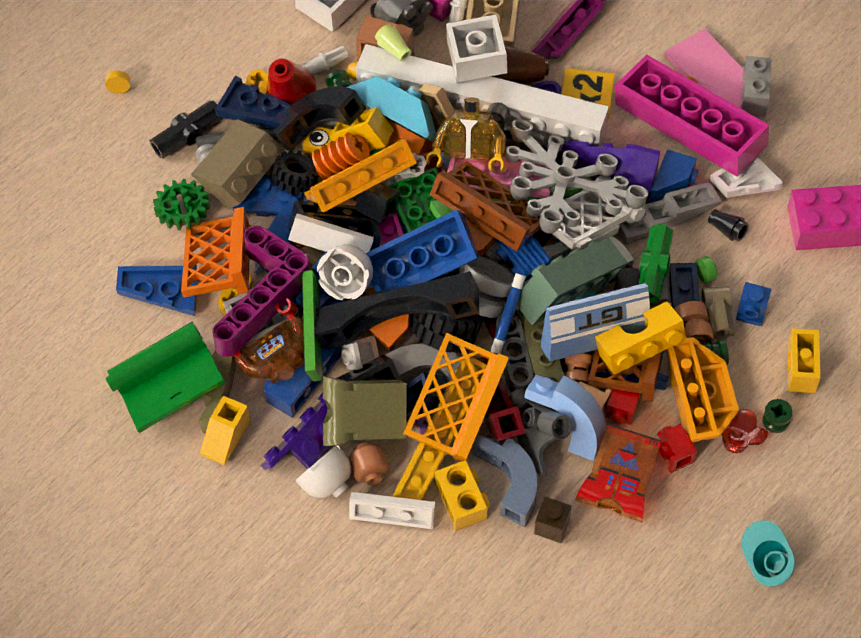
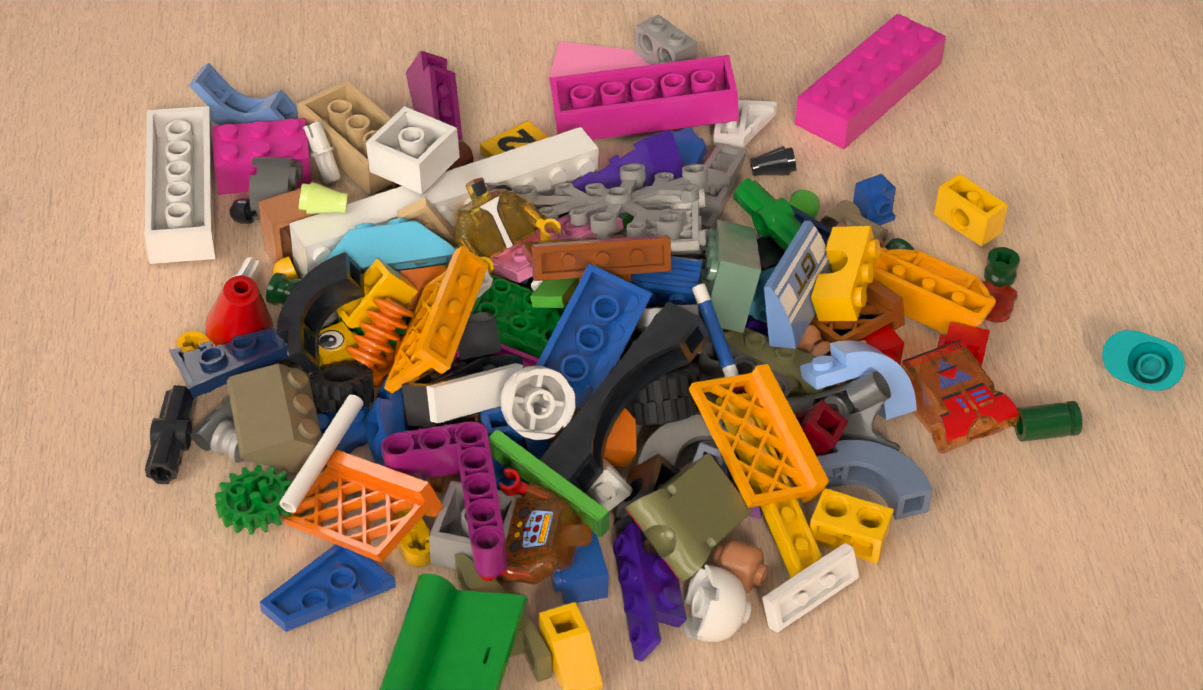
camera: 50 degrees left, 15 degrees down
yellow tile [105,70,130,94] -> none
dark brown brick [534,496,572,543] -> none
none -> white piece [279,395,364,513]
none -> dark green piece [1014,401,1082,442]

